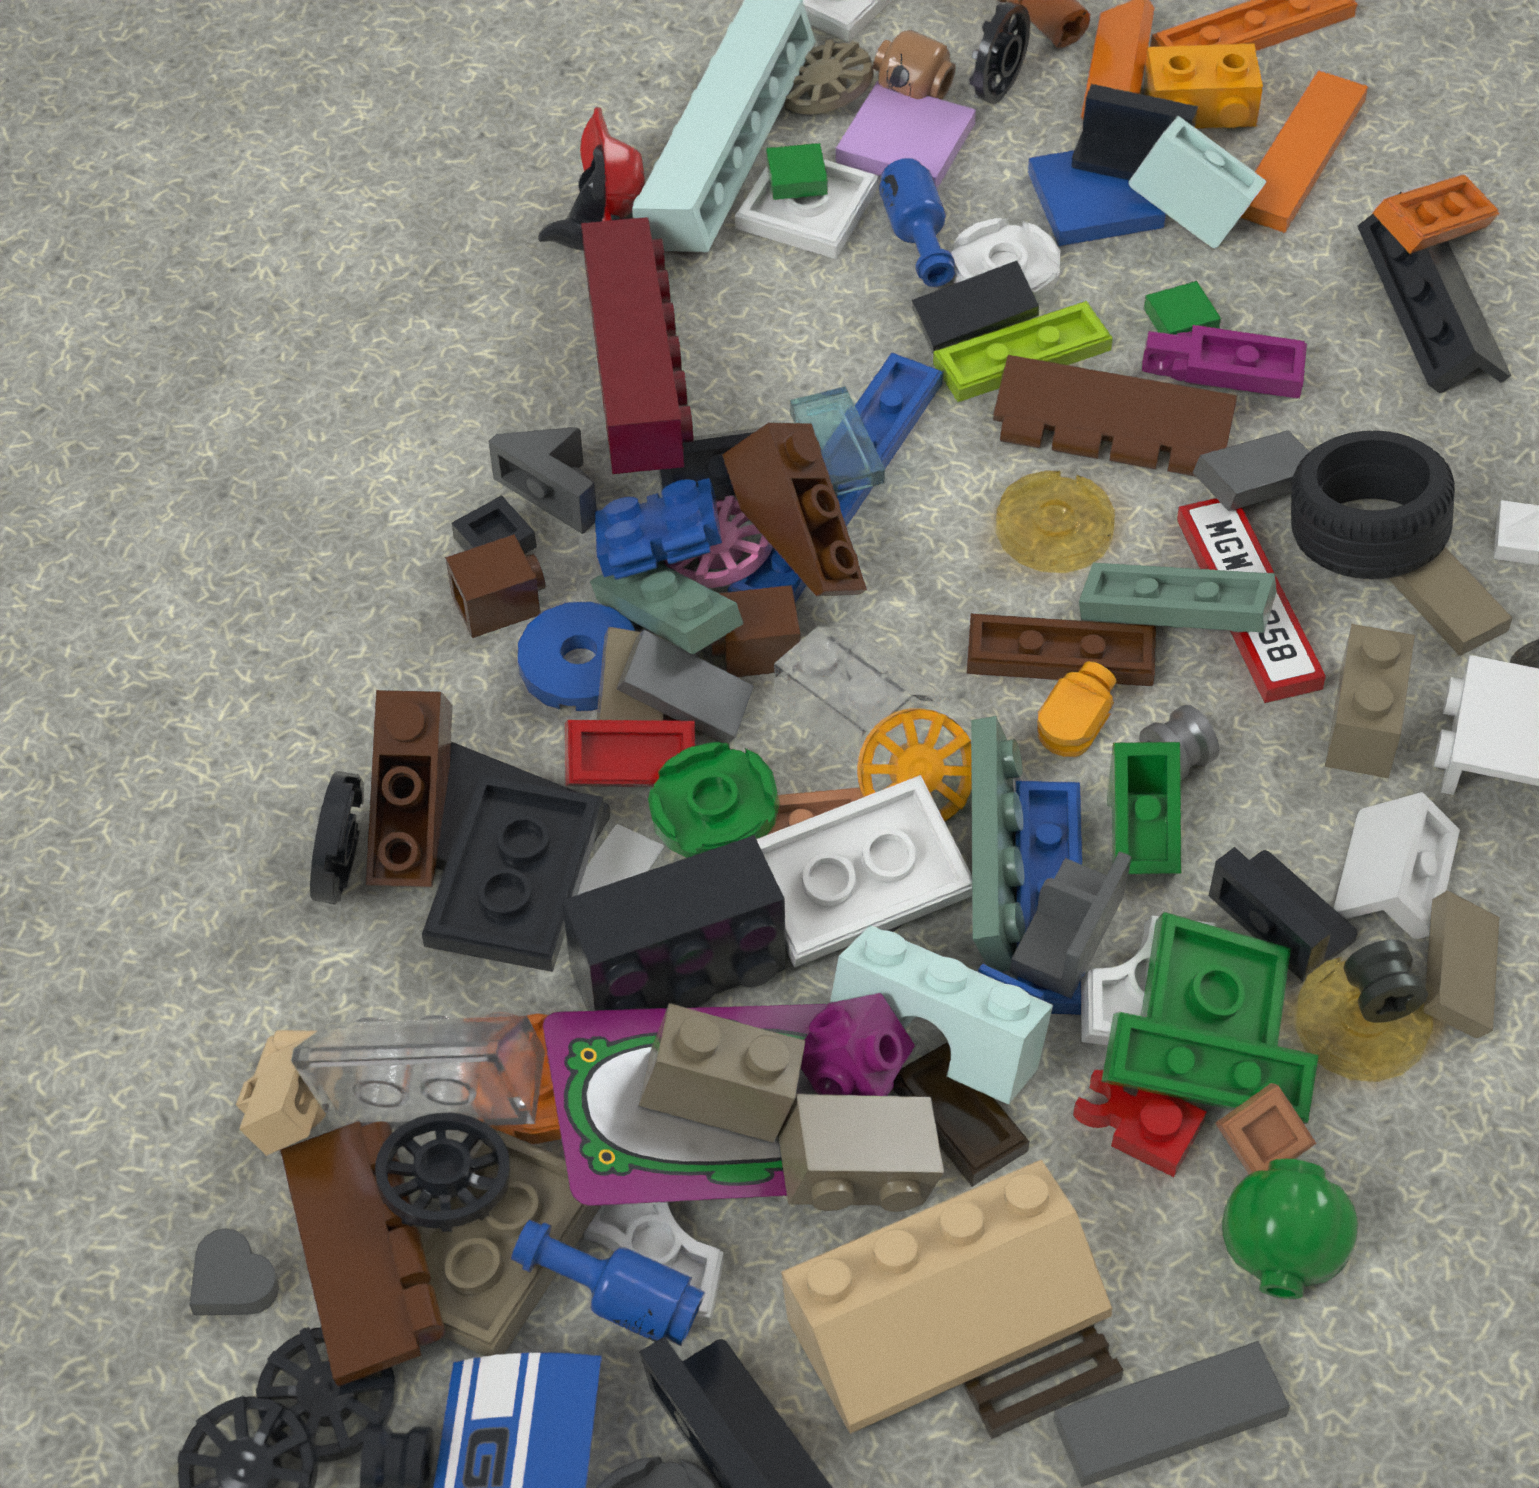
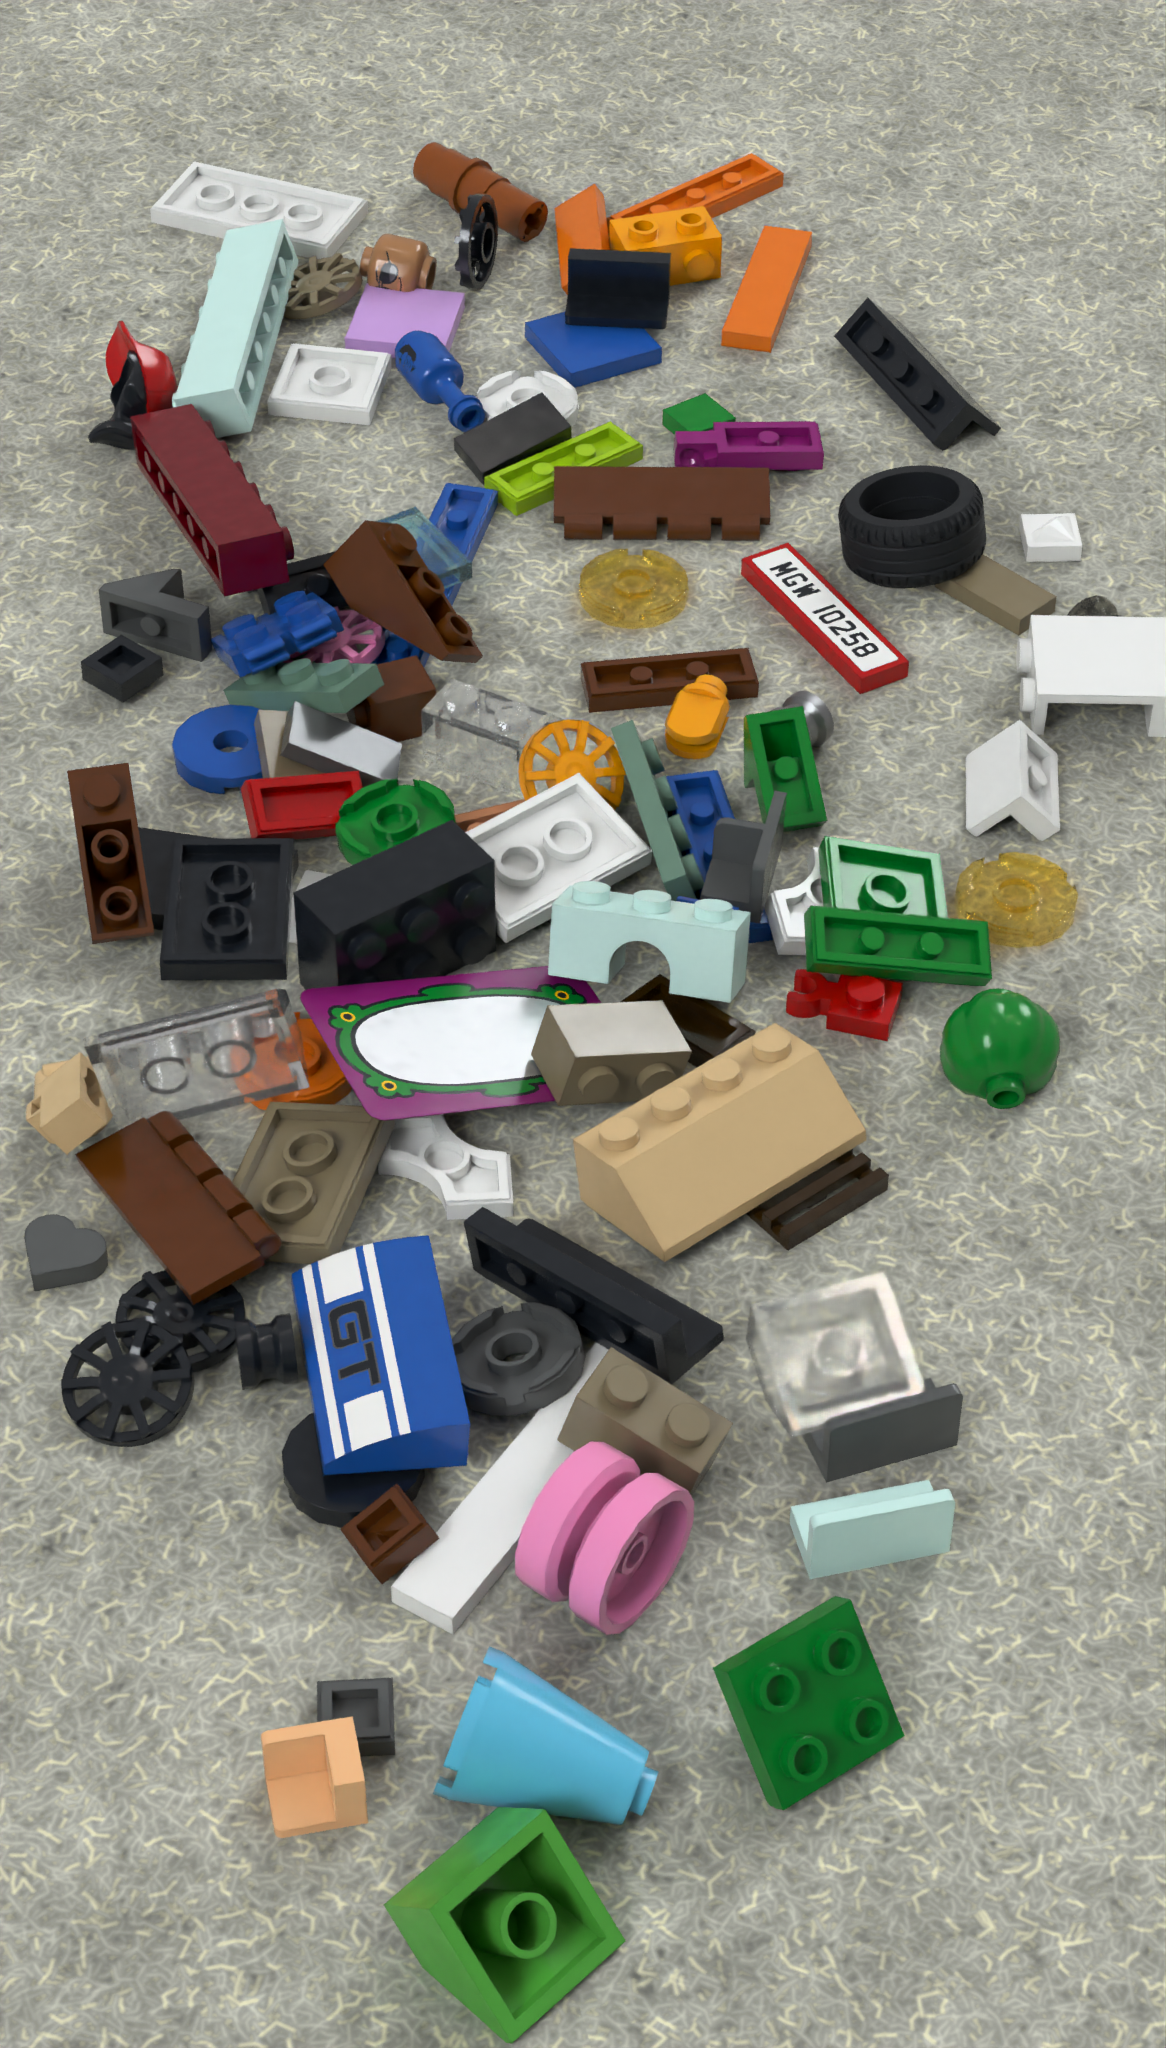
camera: 15 degrees left, 10 degrees down
black tile [310,771,364,905] -> none
black wheel [375,1112,510,1232] -> none
reddish brown brick [445,534,546,638] -> none
blue piece [511,1220,705,1346] -> none
dark tan brick [638,1003,805,1143] -> none
green tile [766,143,828,200] -> none
magenta brick [800,993,916,1096] -> none
dark grey tile [1053,1341,1290,1487] -> none
sand green plate [1079,563,1276,633] -> none
light aqua panel [1129,116,1267,248] -> none
dark grey tile [1193,430,1309,511] -> none
black panel [1208,847,1358,982] -> none
nougat tile [1215,1083,1317,1174] -> none
dark tan brick [1325,624,1415,778] -> none
pearl dark grey wheel [1343,939,1428,1023] -> none
orange tile [1372,175,1500,253] -> none
dark tan tile [1424,890,1500,1039] -> none

